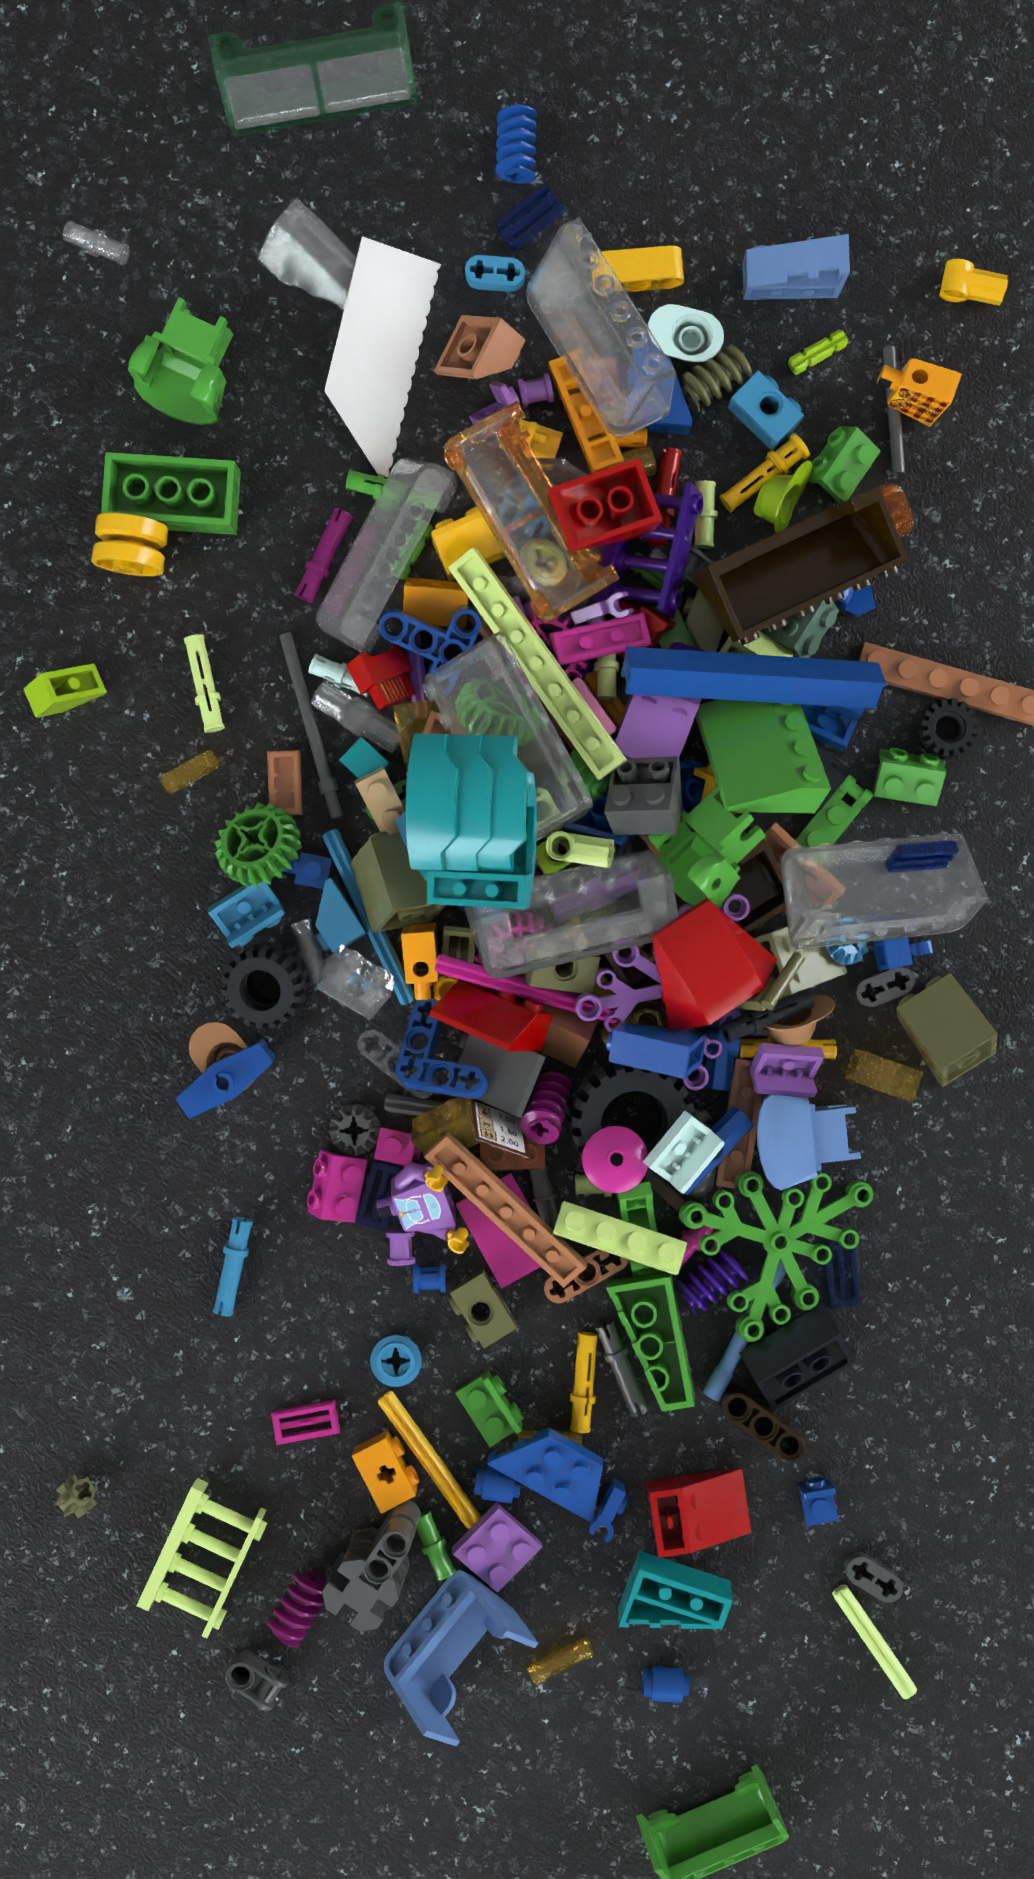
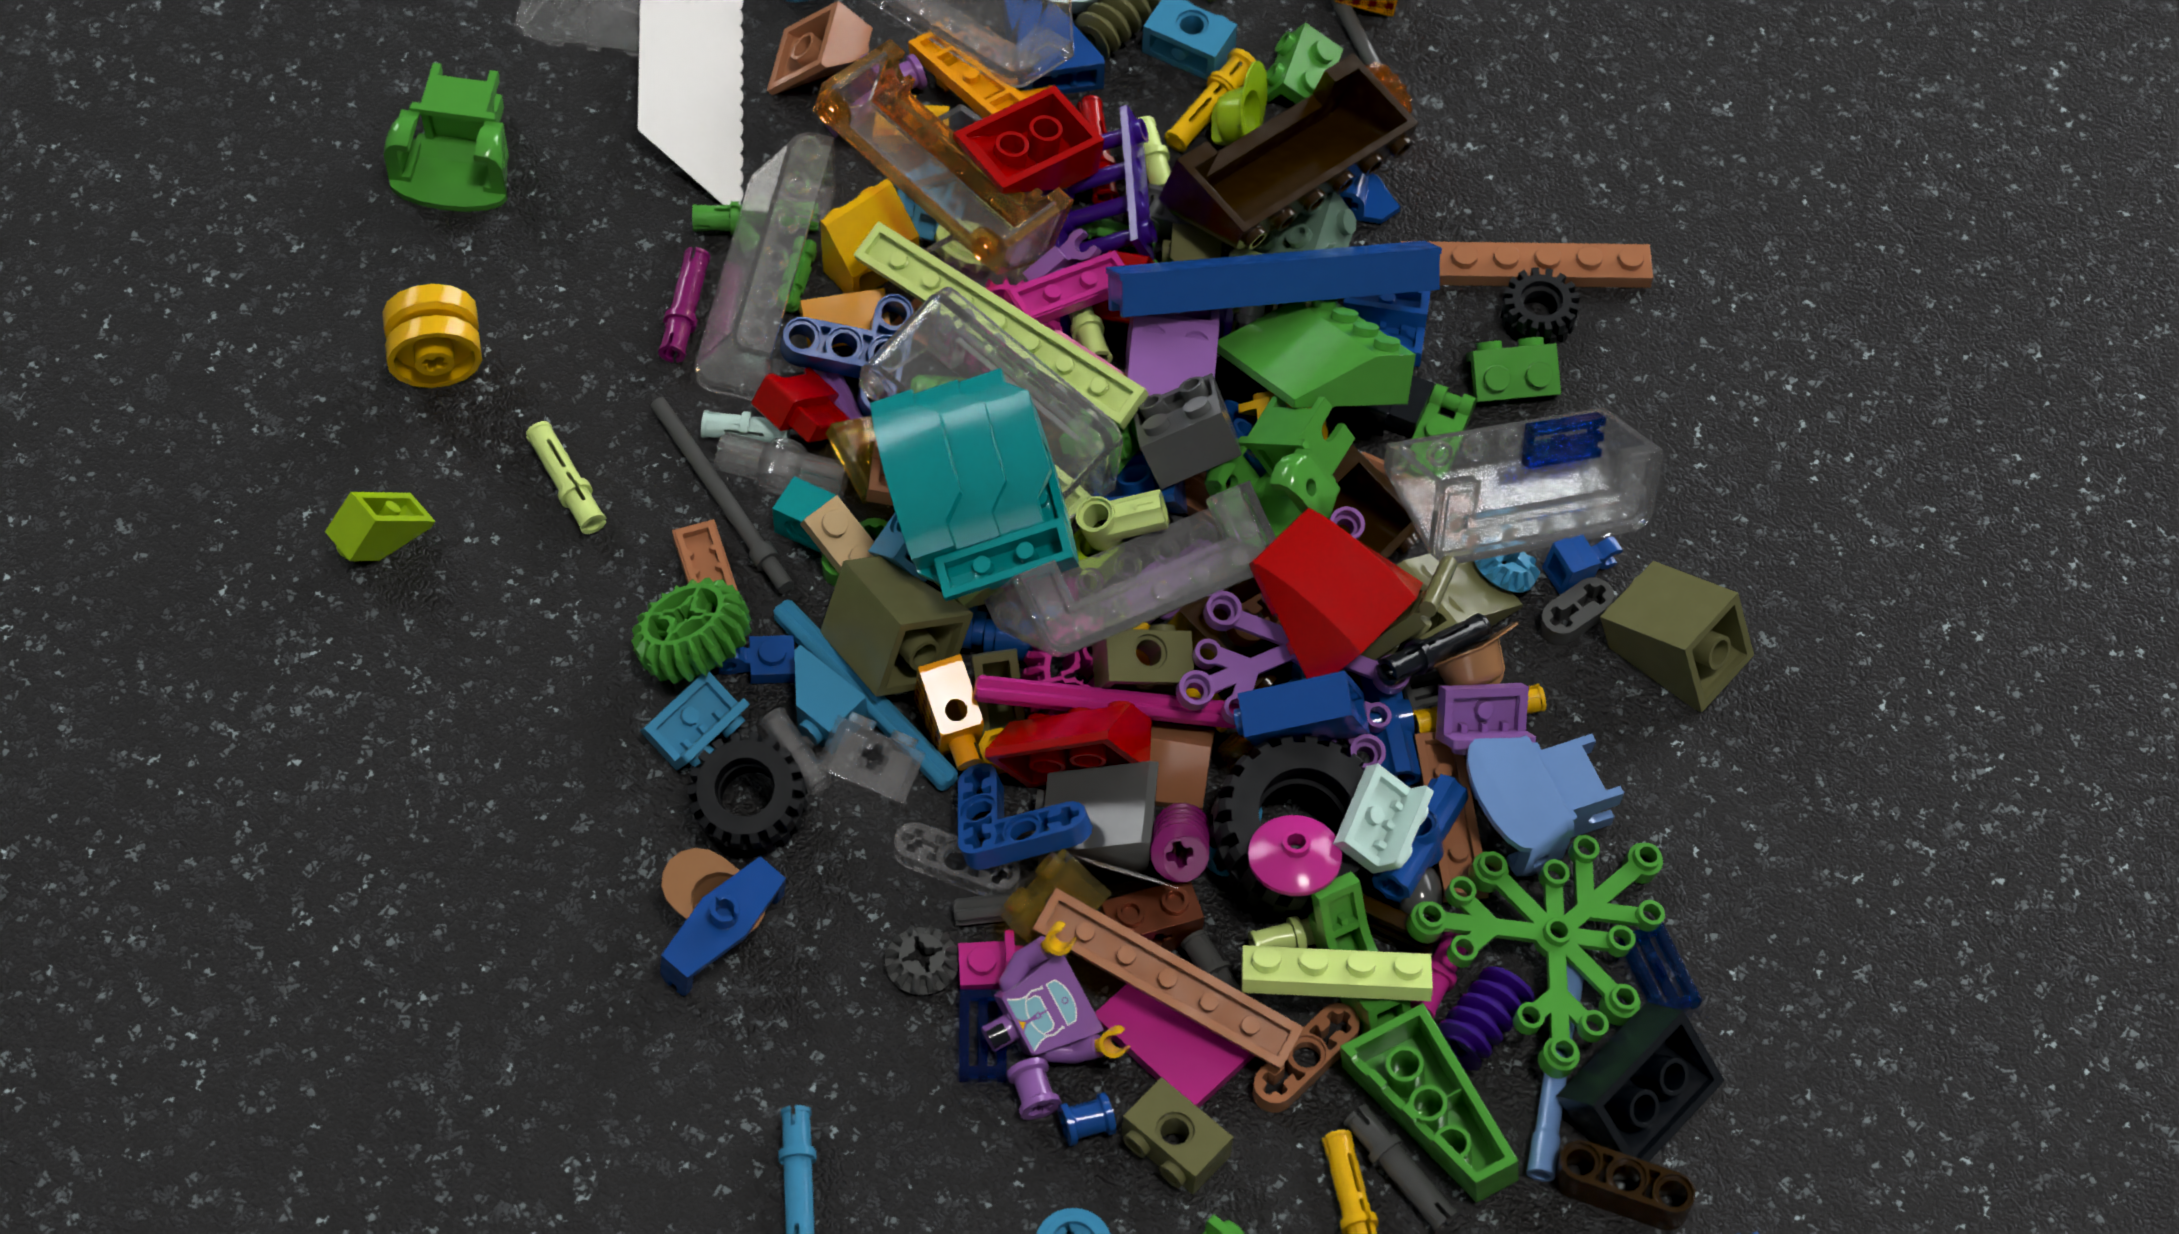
camera: 20 degrees left, 30 degrees down
clear pin [63,221,130,265] -> none
bright green brick [101,452,241,535] -> none
clear yellow beam [160,750,220,794] -> none
dark pink bracket [307,1150,367,1223] -> none
clear yellow brick [844,1049,923,1103] -> none

